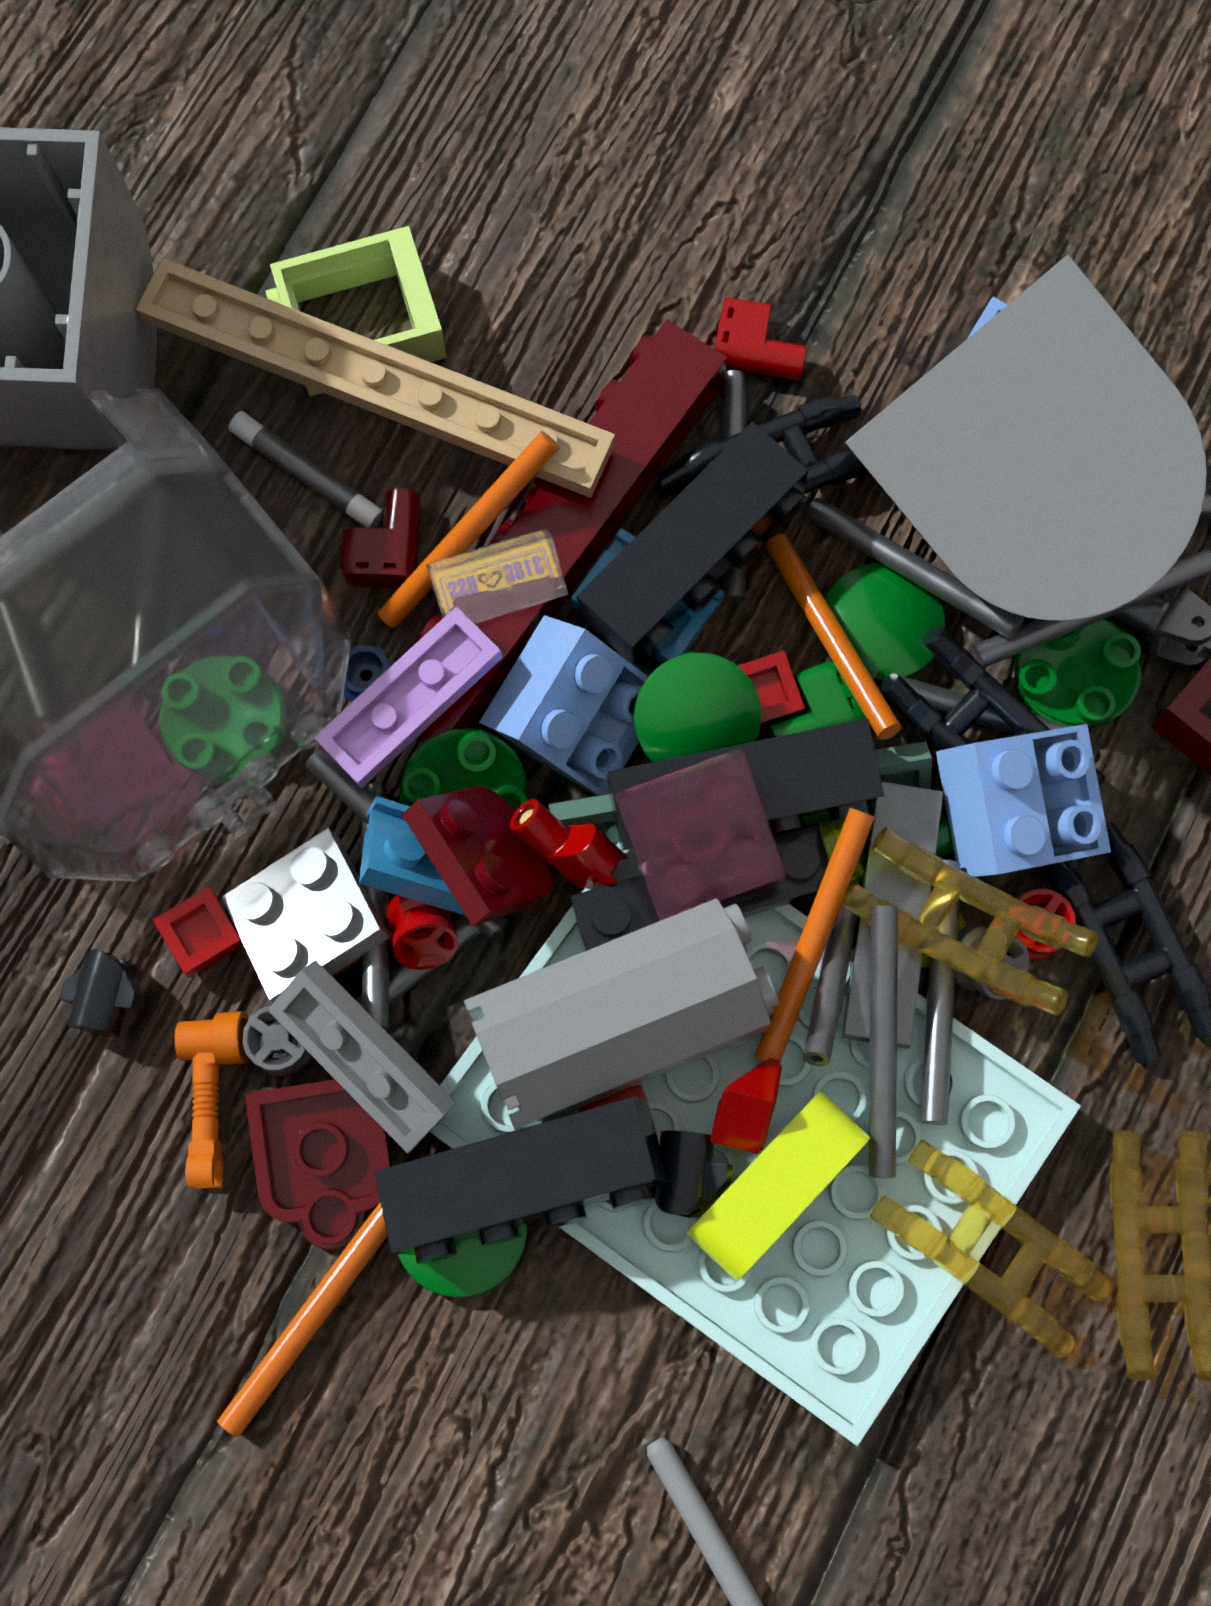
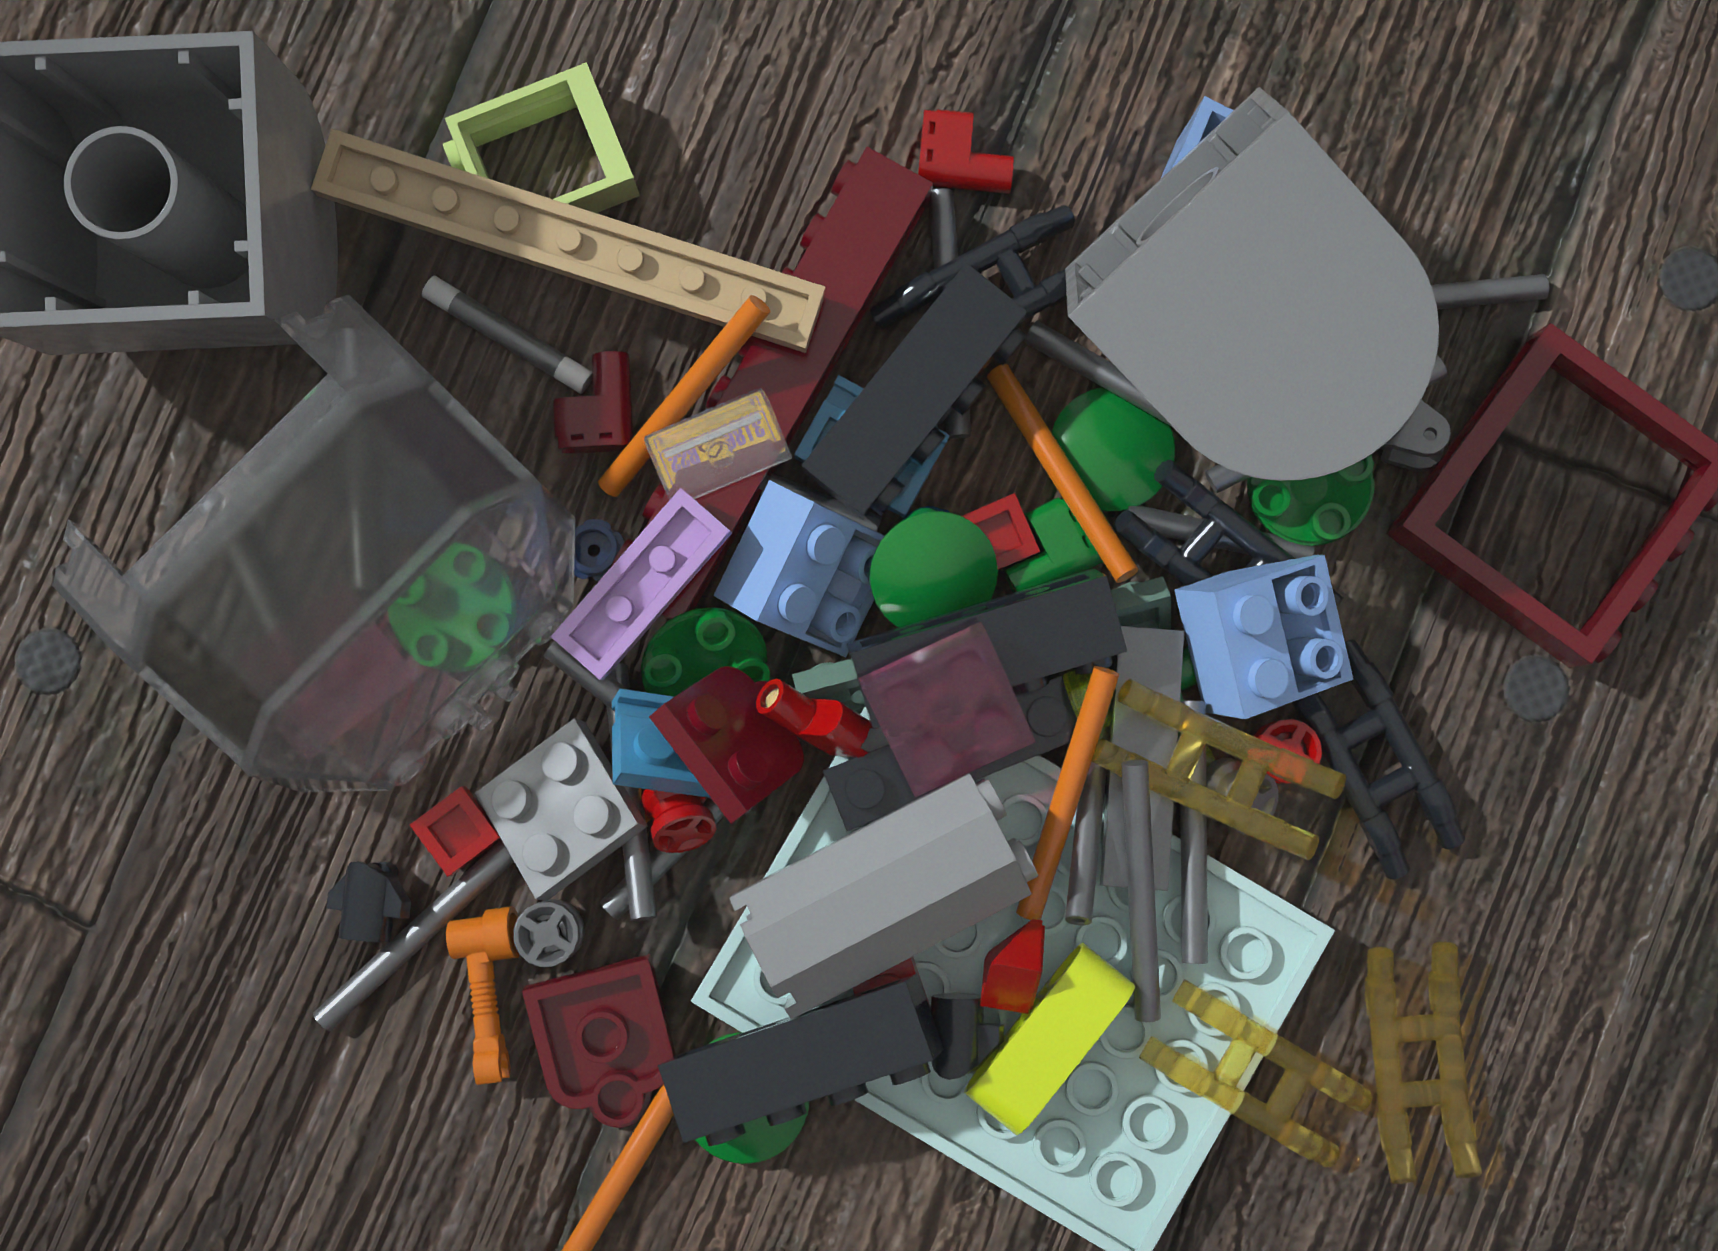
camera: 10 degrees left, 10 degrees up
light grey plate [268,960,457,1154] -> none
none -> flat silver piece [313,840,514,1031]

